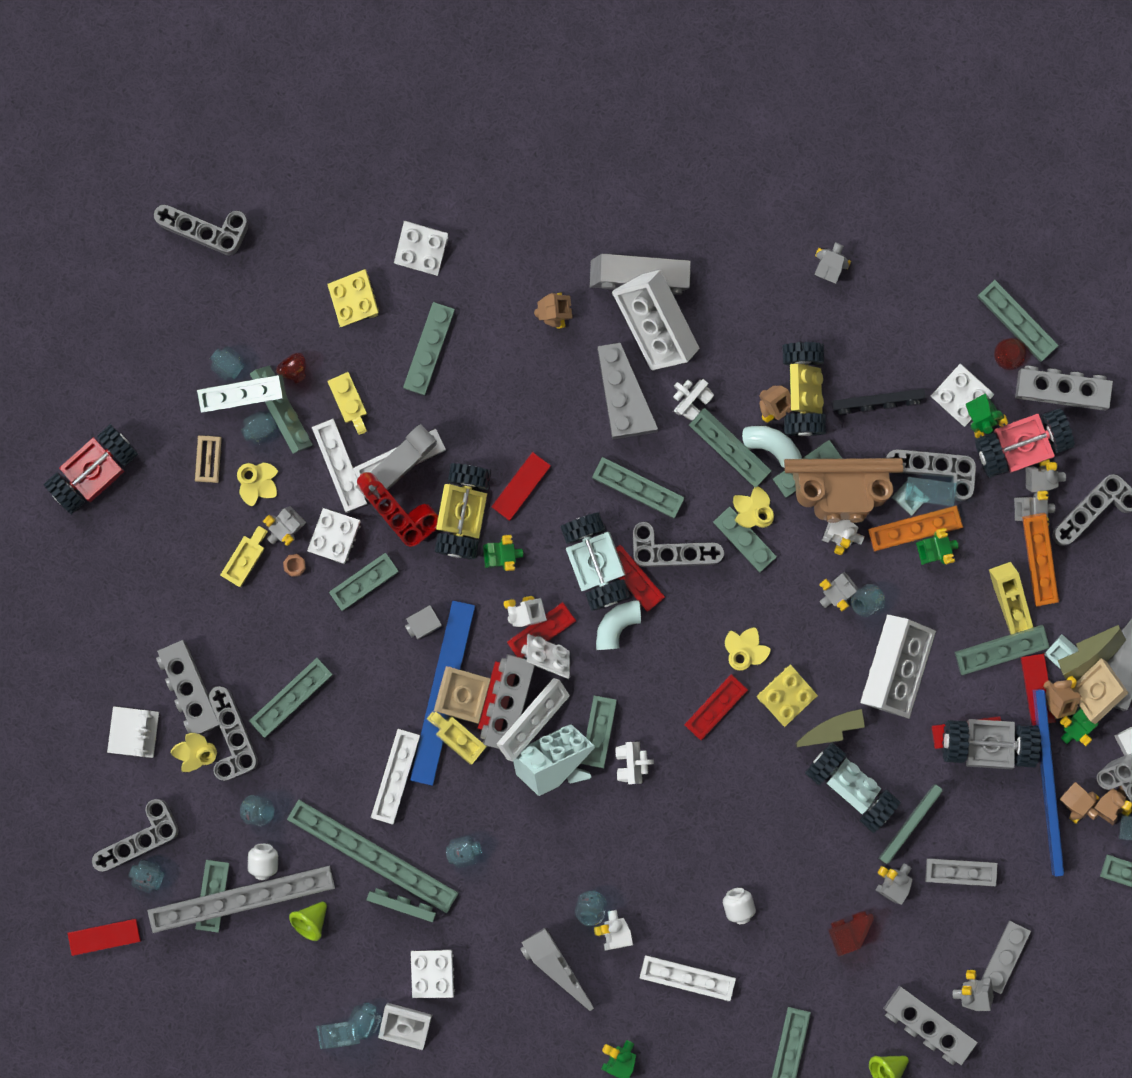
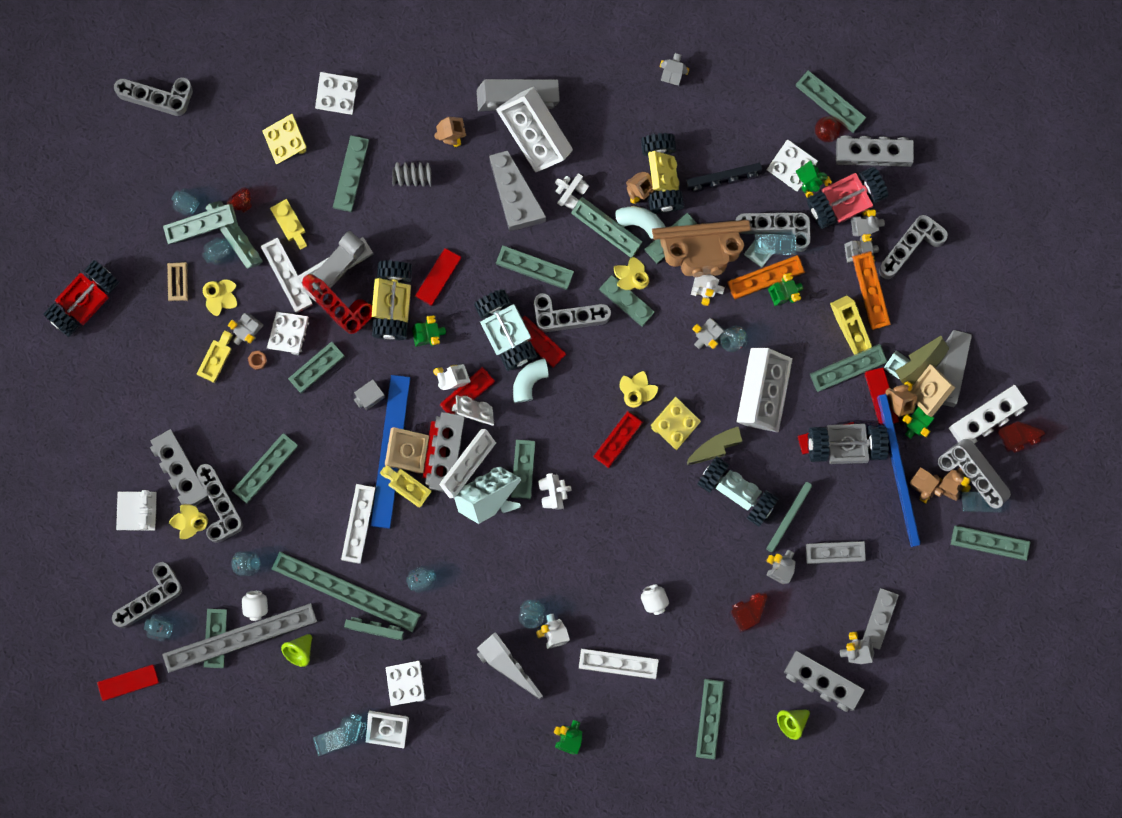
camera: 10 degrees left, 5 degrees down
none -> light grey piece [392,162,431,187]

